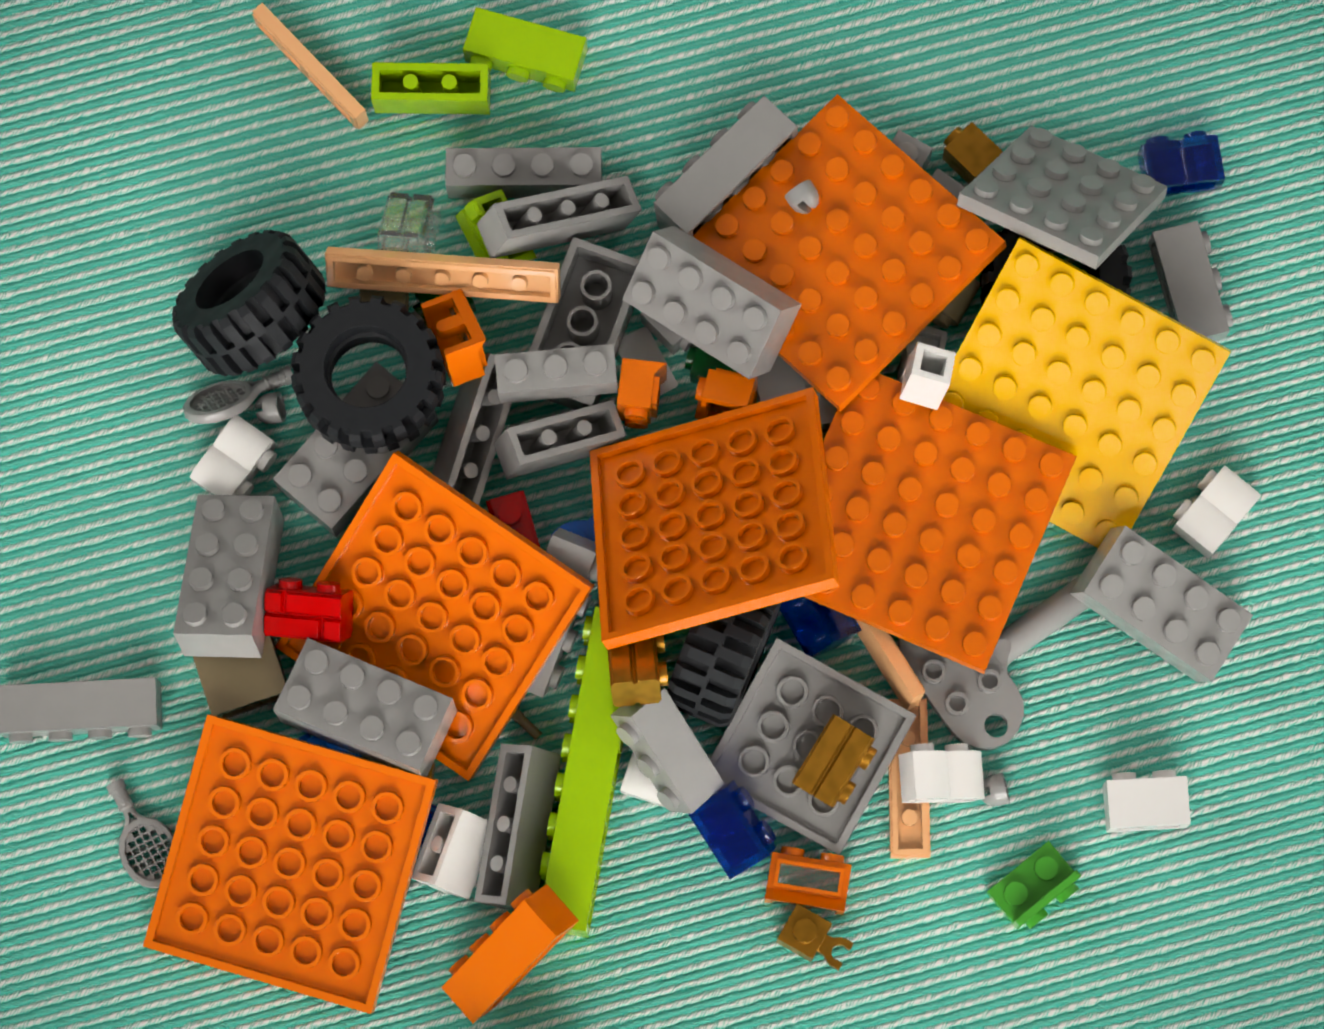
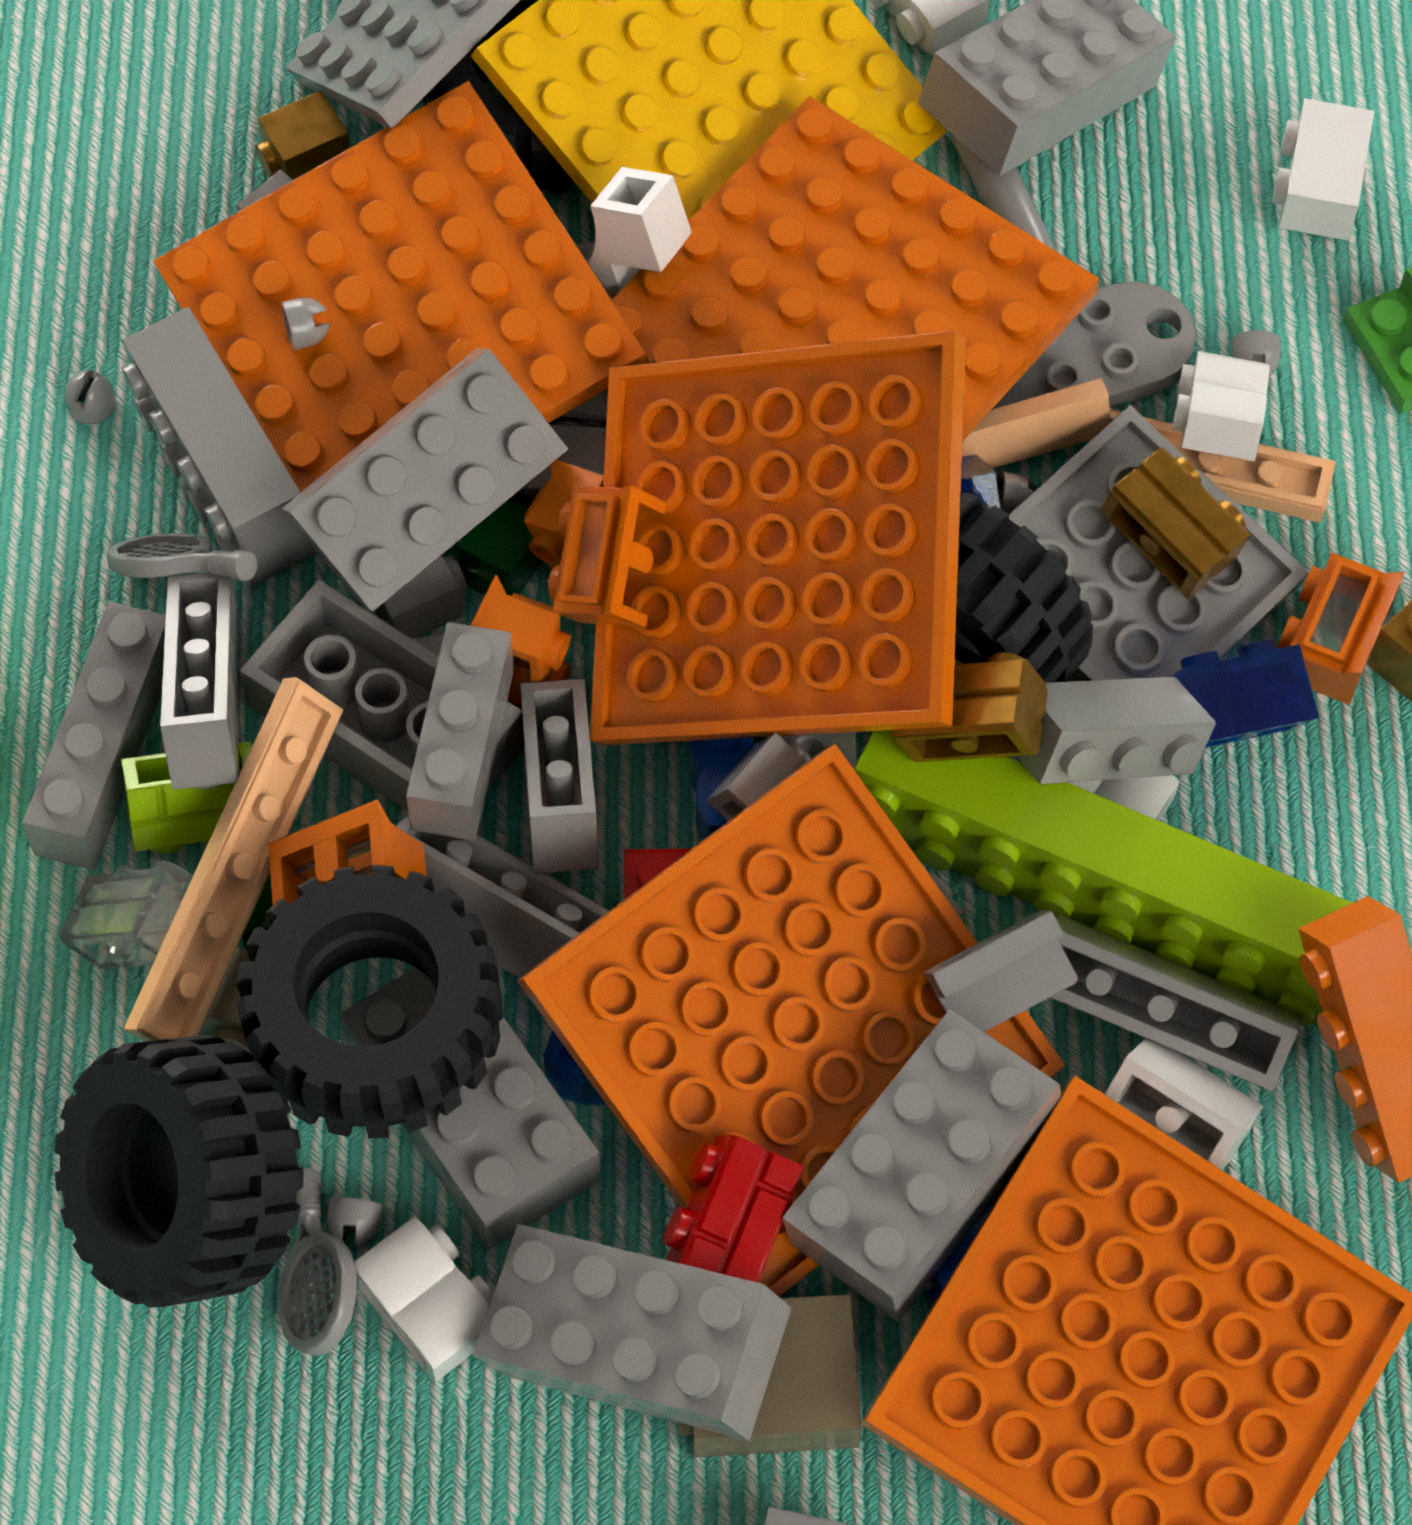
camera: 80 degrees left, 15 degrees down
none -> light grey hinge [65,370,116,424]
none -> light grey piece [107,533,257,581]
none -> orange window [548,485,667,628]
none -> light grey panel [924,910,1078,1032]
none -> light grey hinge [991,471,1037,514]

